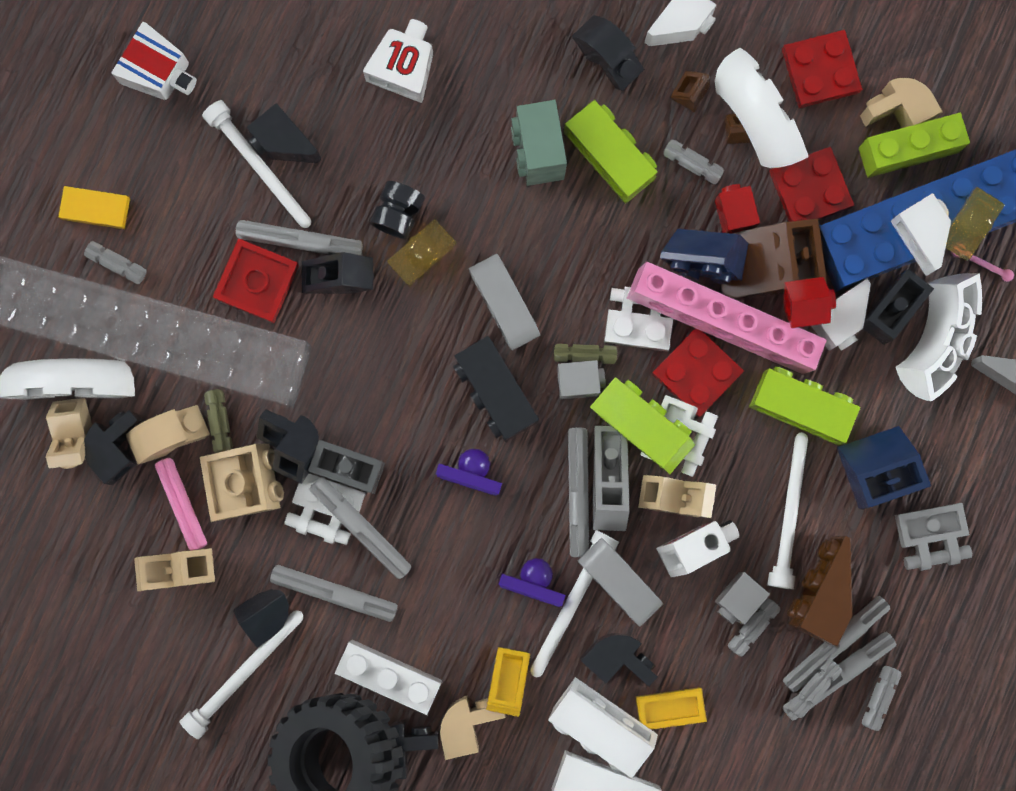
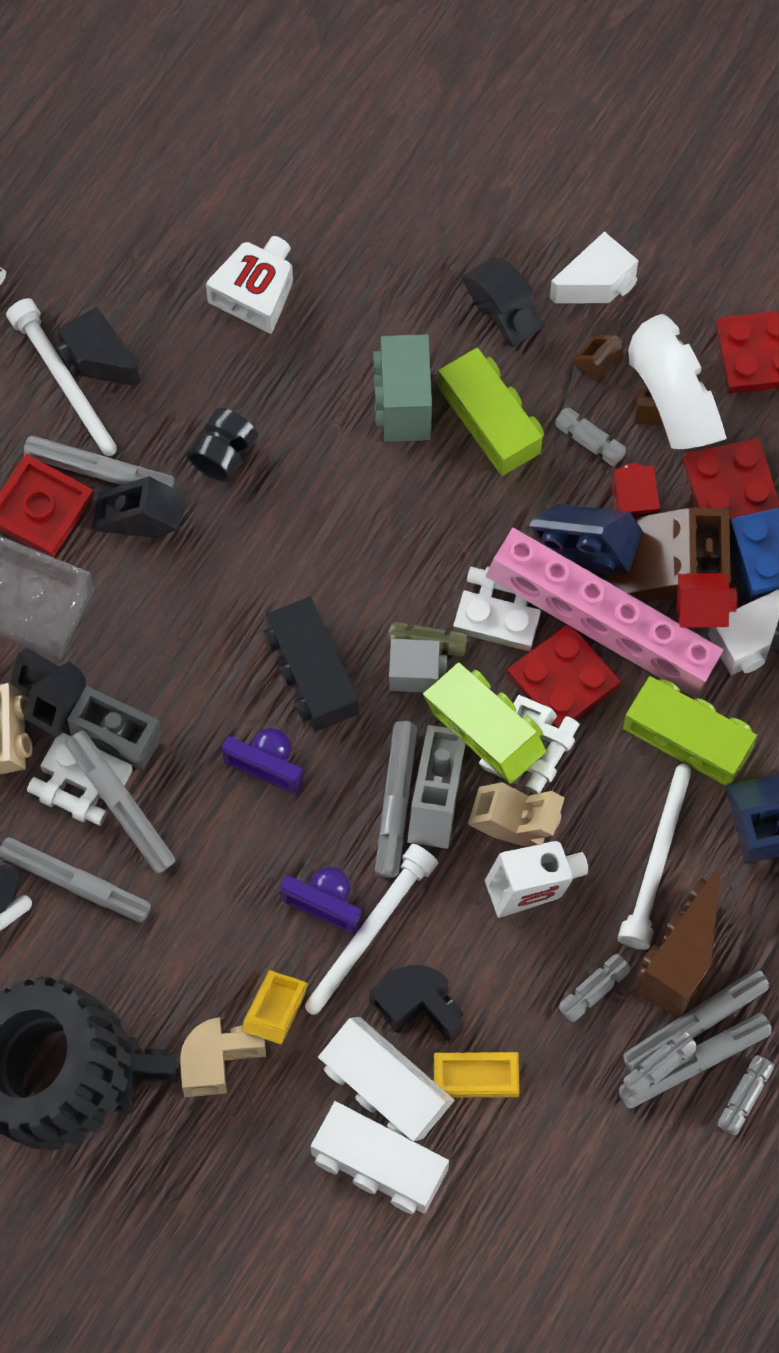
camera: 10 degrees right, 15 degrees down
white brick [335,640,442,715] -> none
clear yellow tile [387,219,456,286] -> none
light grey beam [468,254,541,350] -> none
light grey beam [578,538,663,627] -> none
light grey brick [714,572,770,625] -> none

